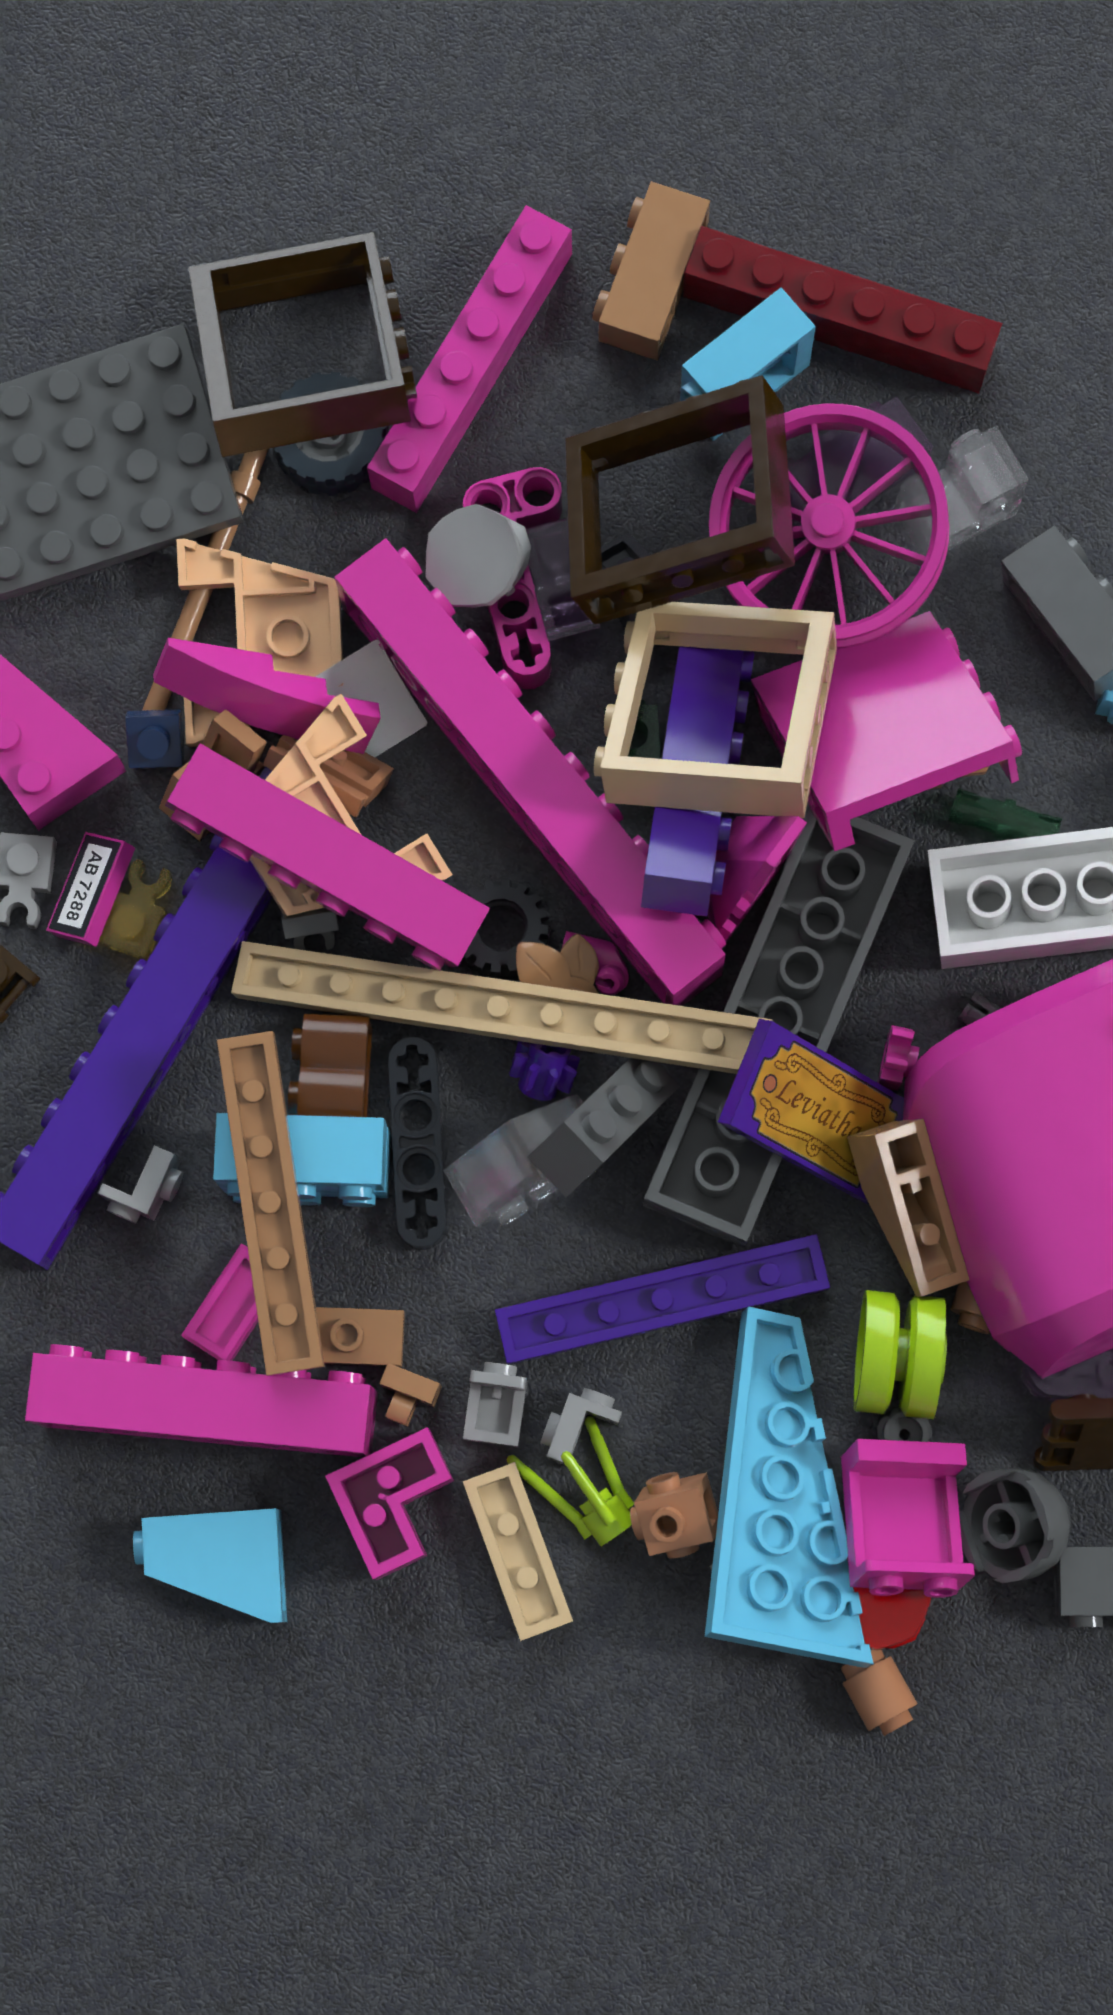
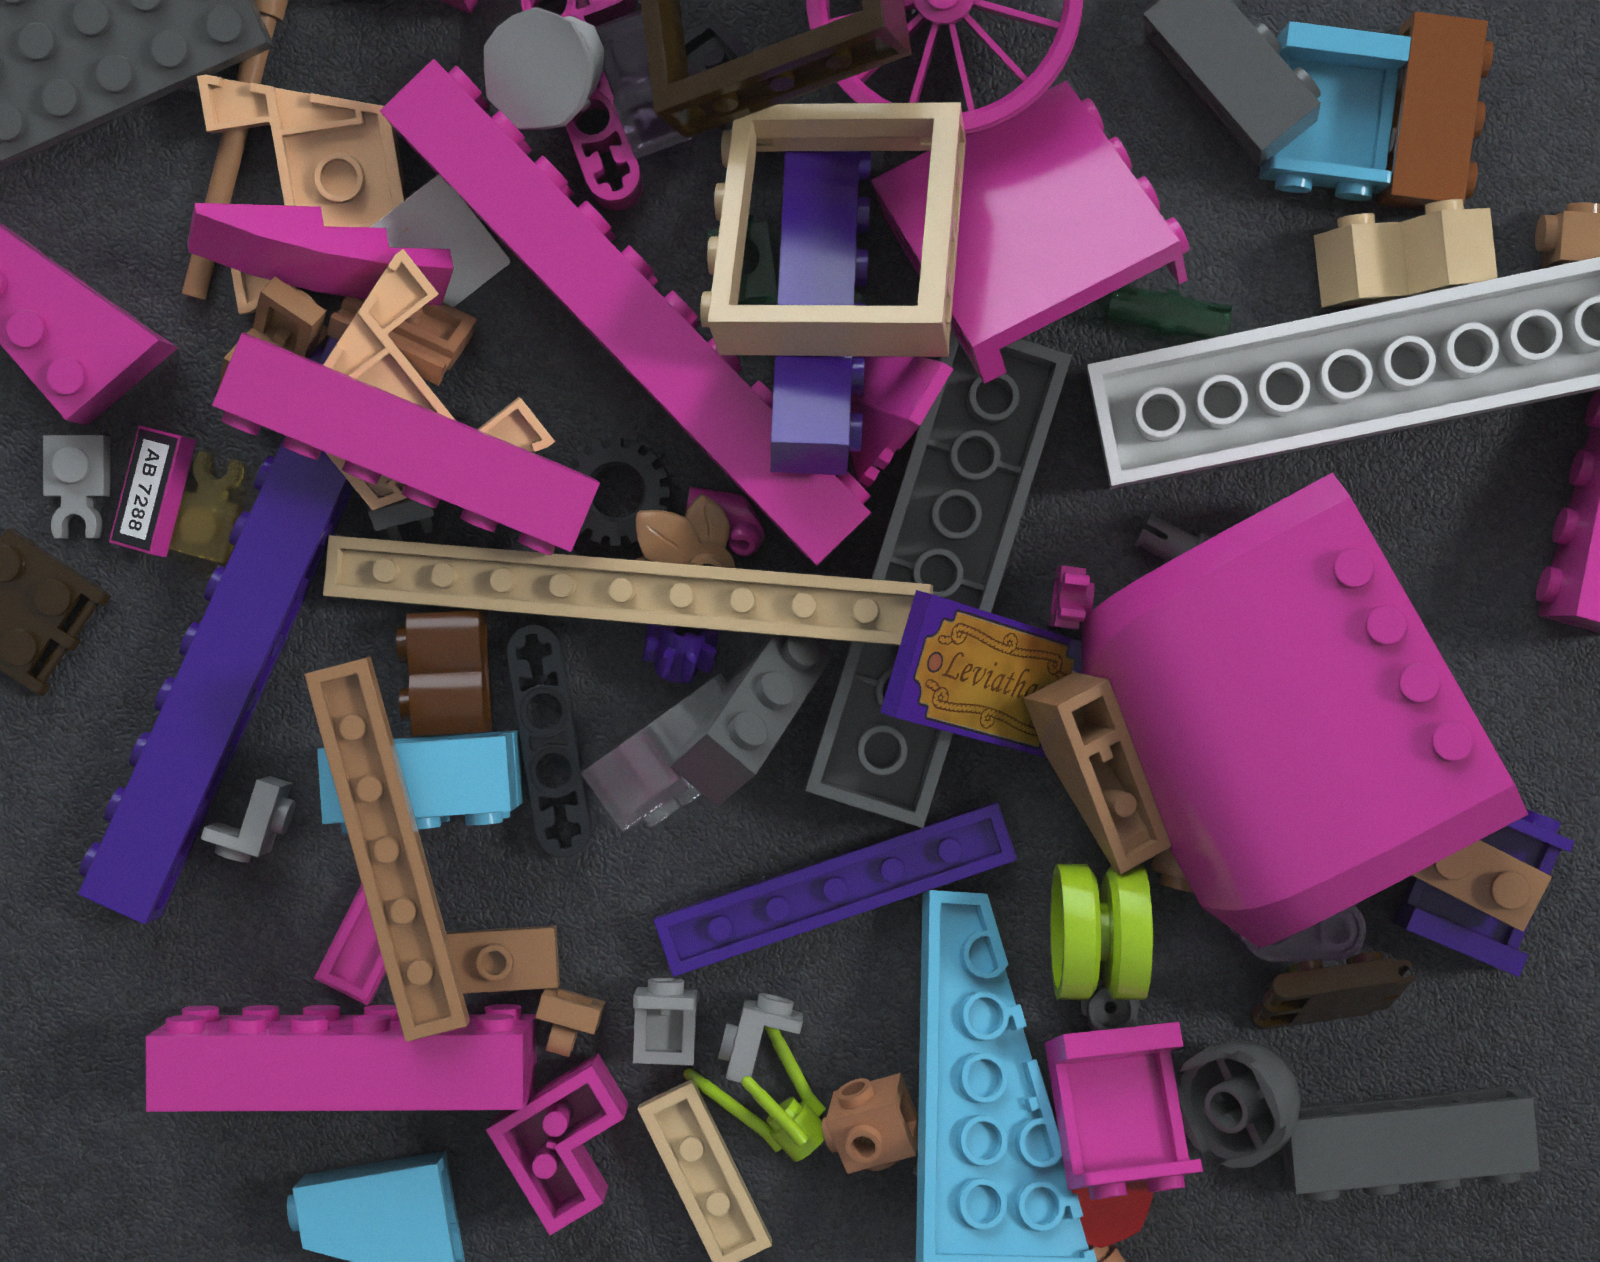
camera: 10 degrees left, 10 degrees up
dark blue plate [125,710,184,768] -> none

